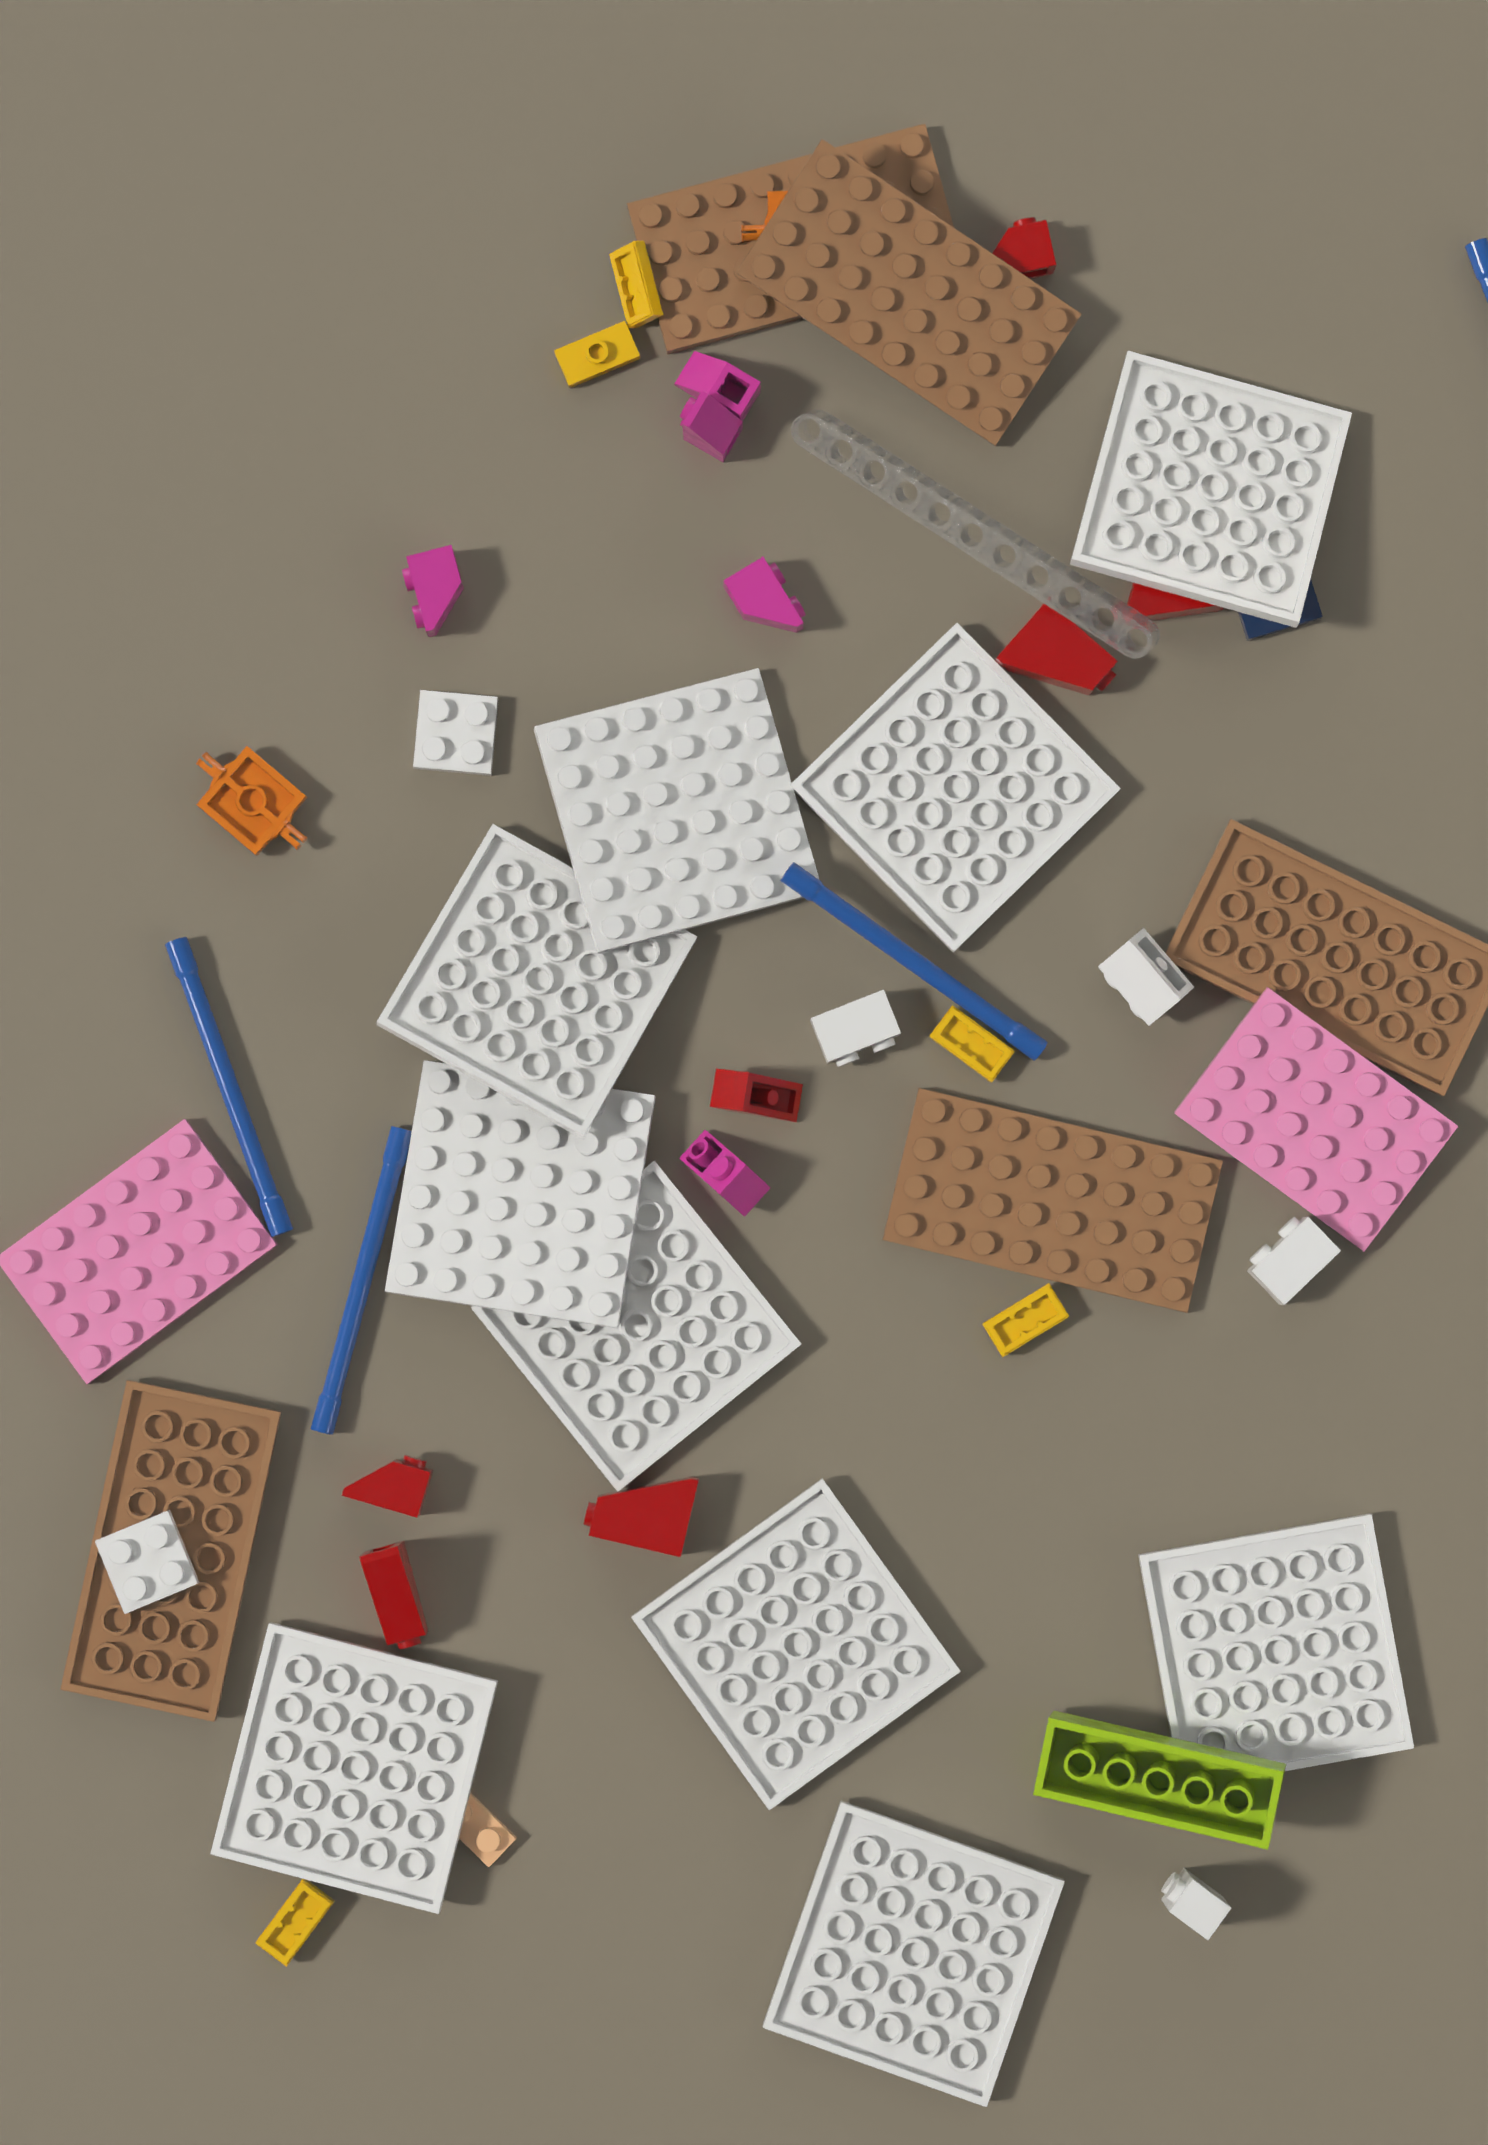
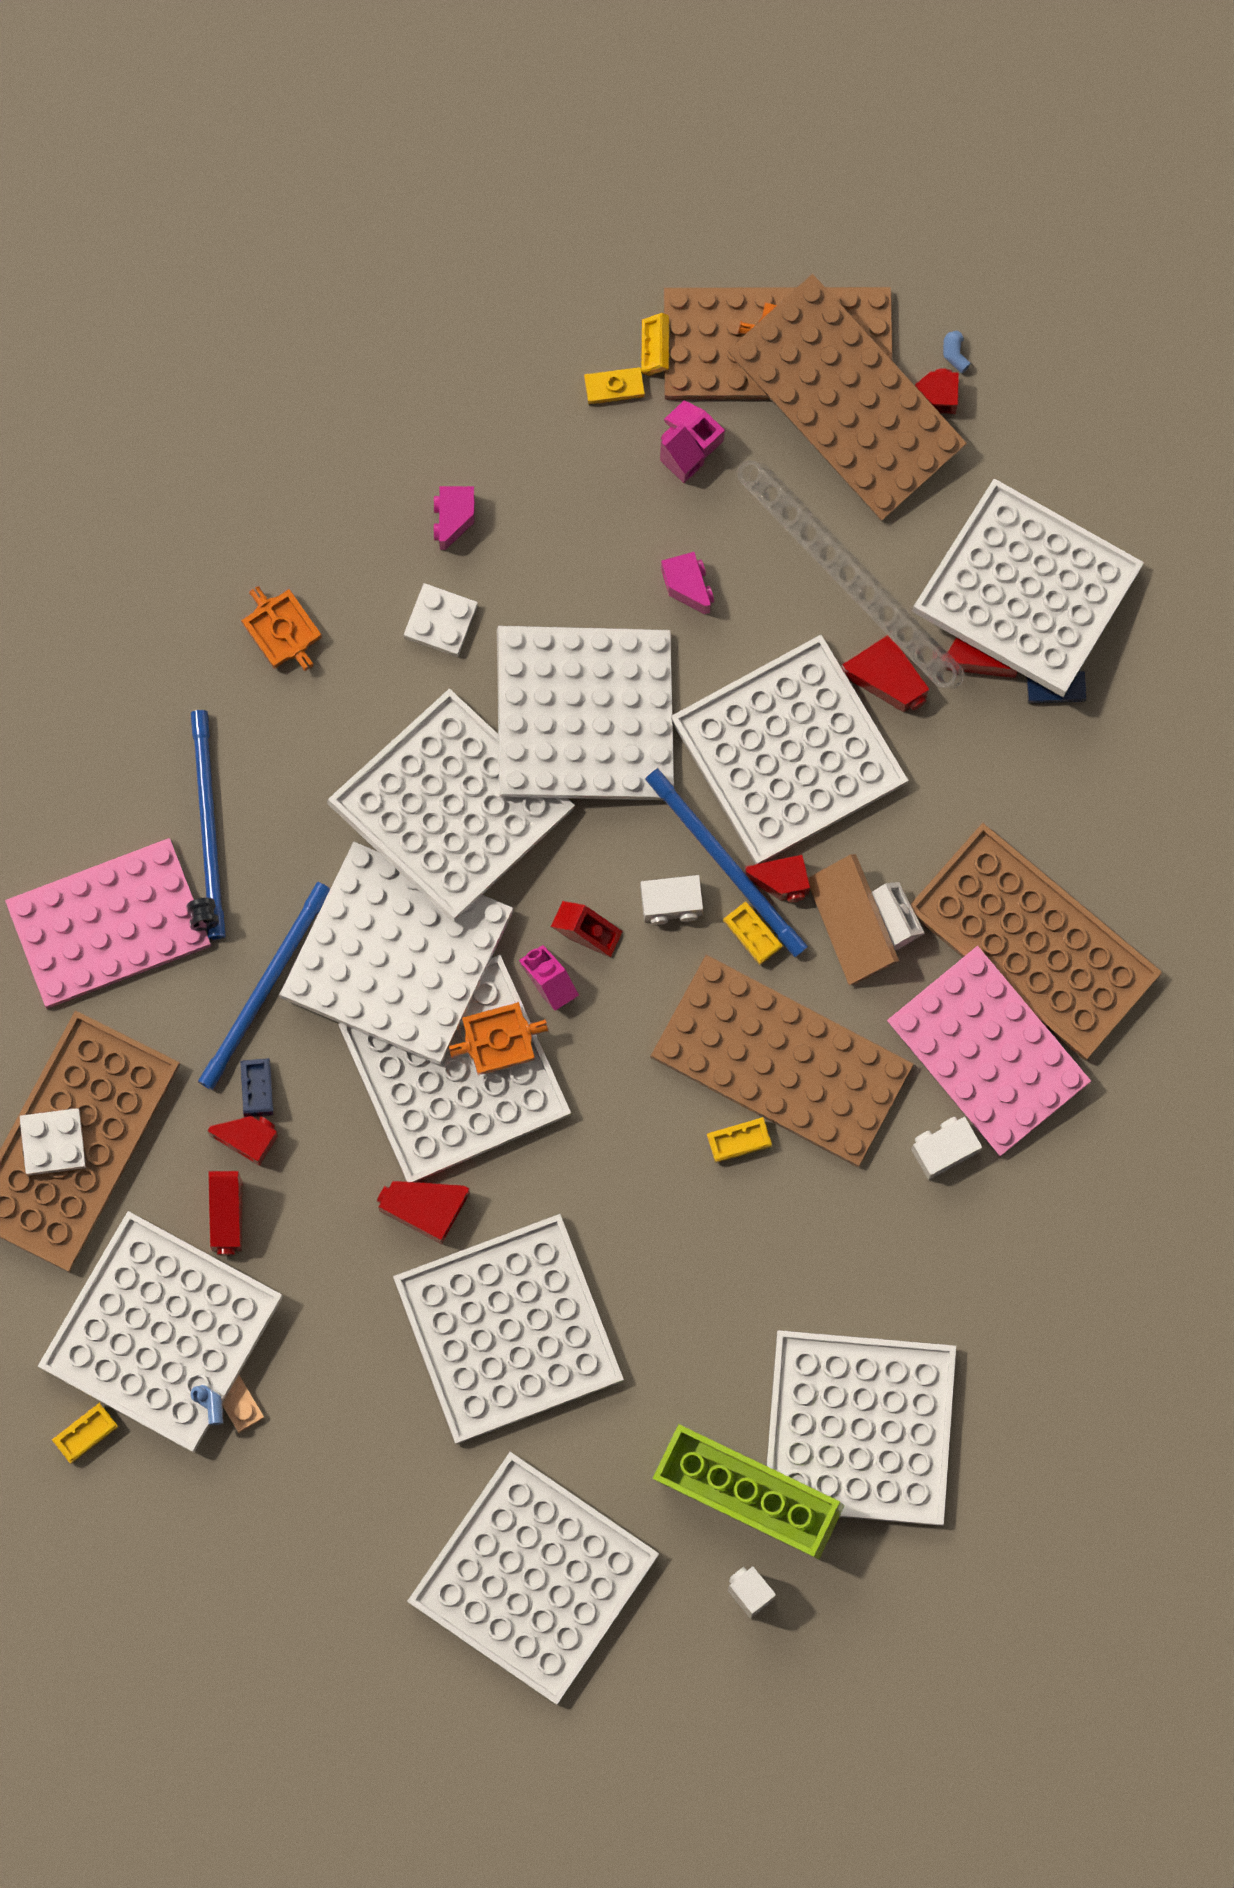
camera: 15 degrees right, 10 degrees down
none -> black wheel [186,897,219,931]
none -> medium blue arm [190,1385,223,1425]
none -> dark blue plate [240,1058,274,1118]
none -> orange plate [448,1002,548,1076]
none -> red slope [744,855,810,903]
none -> medium nougat tile [808,854,899,985]
none -> medium blue arm [943,331,971,374]

